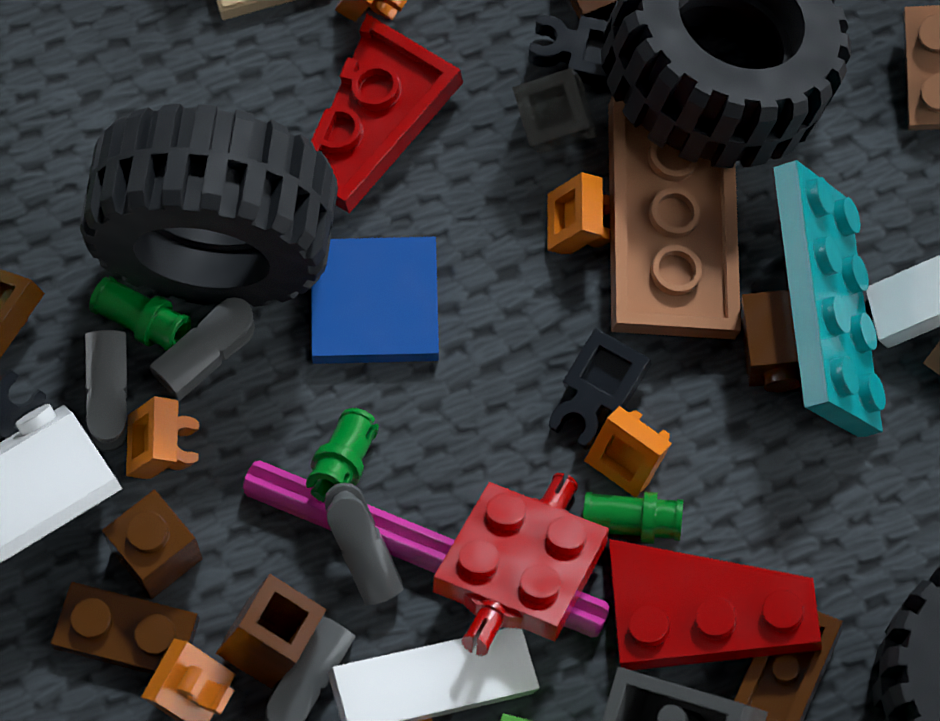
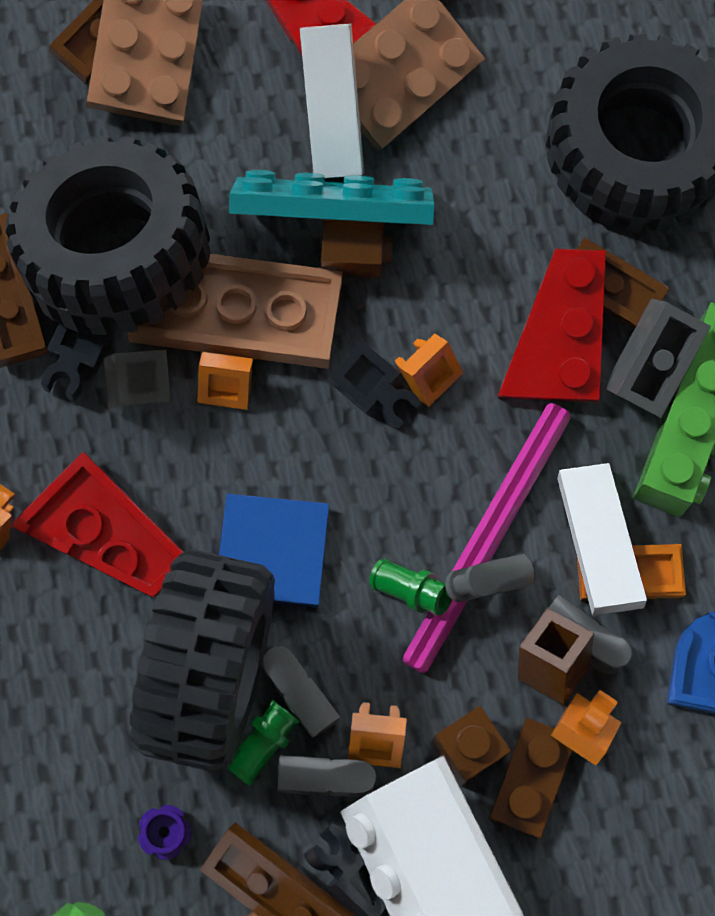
camera: 85 degrees left, 5 degrees up
red plate [433,473,609,656] -> none
green pin [583,491,684,544] -> none
none -> dark purple plate [138,805,191,860]

